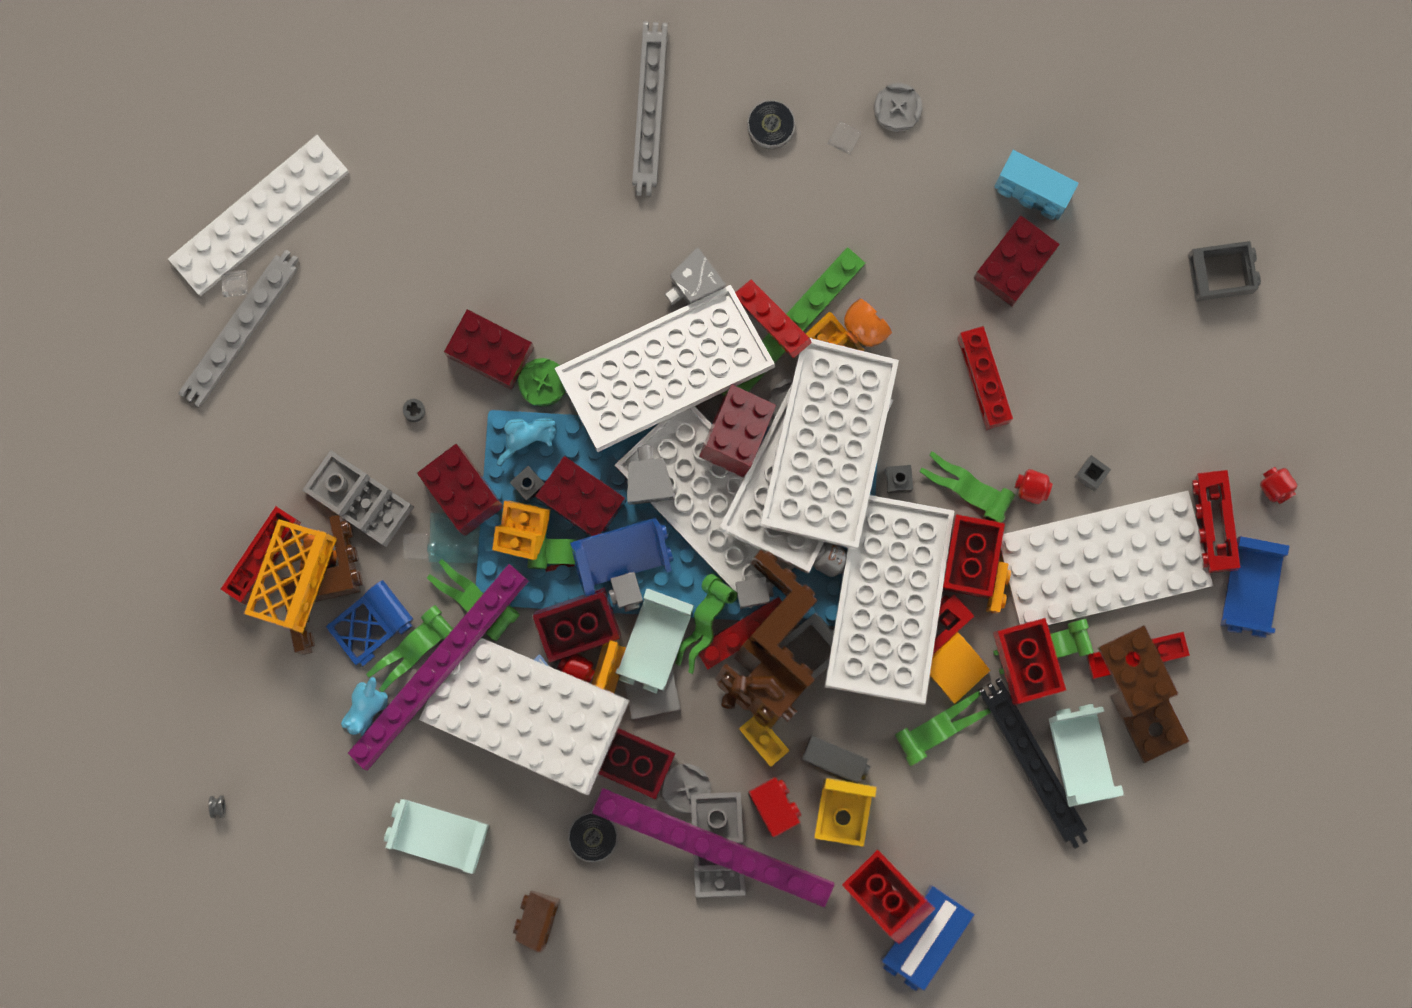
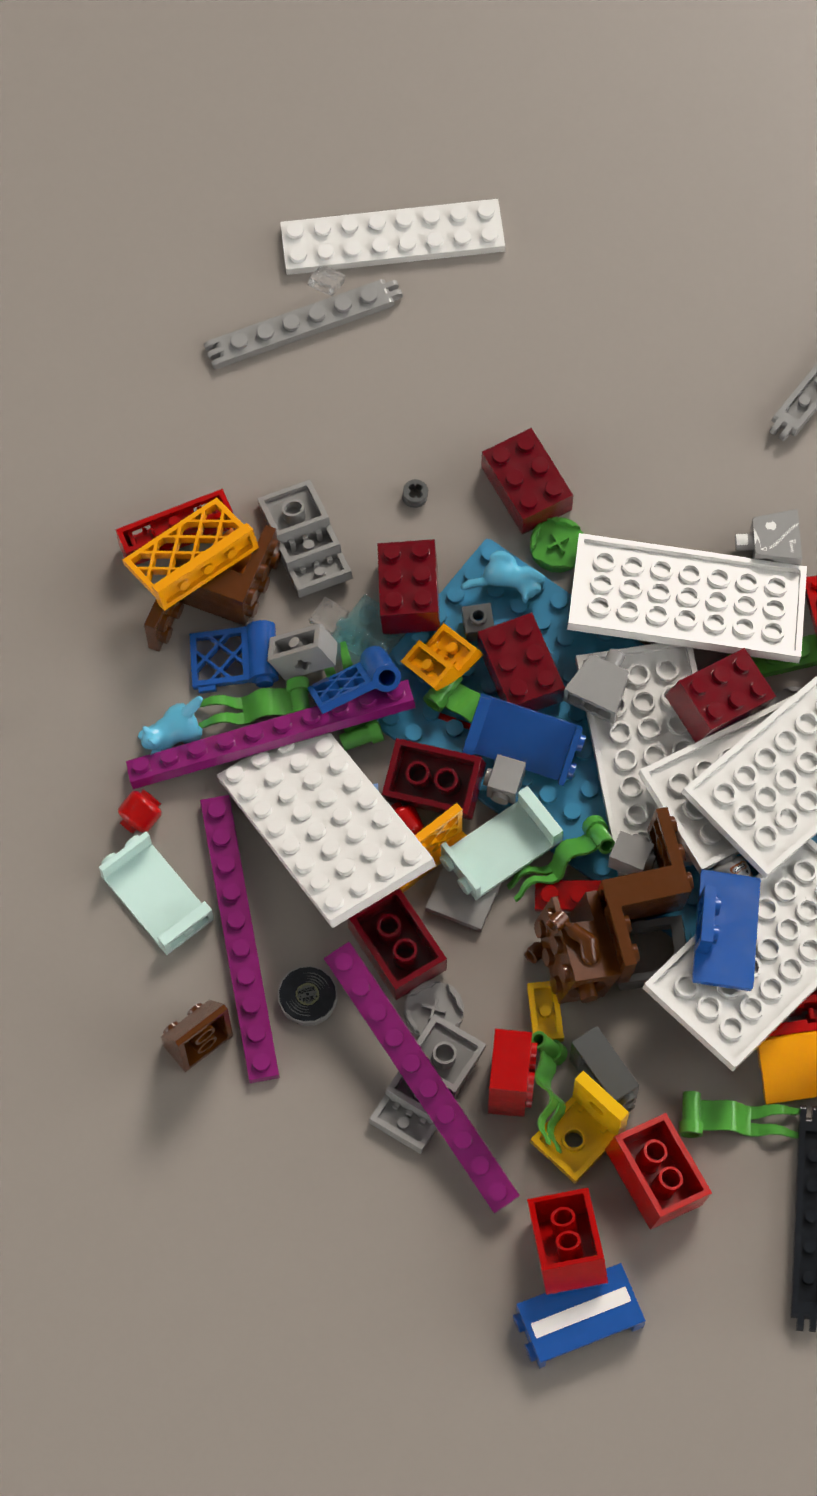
camera: 35 degrees right, 15 degrees down
none -> red head [118,789,162,834]
none -> magenta plate [200,795,280,1083]
none -> light grey brick [267,623,338,680]
none -> blue piece [307,646,401,714]
none -> bright green flag [532,1031,568,1153]
none -> red brick [605,1113,712,1230]
none -> blue bracket [692,870,761,991]

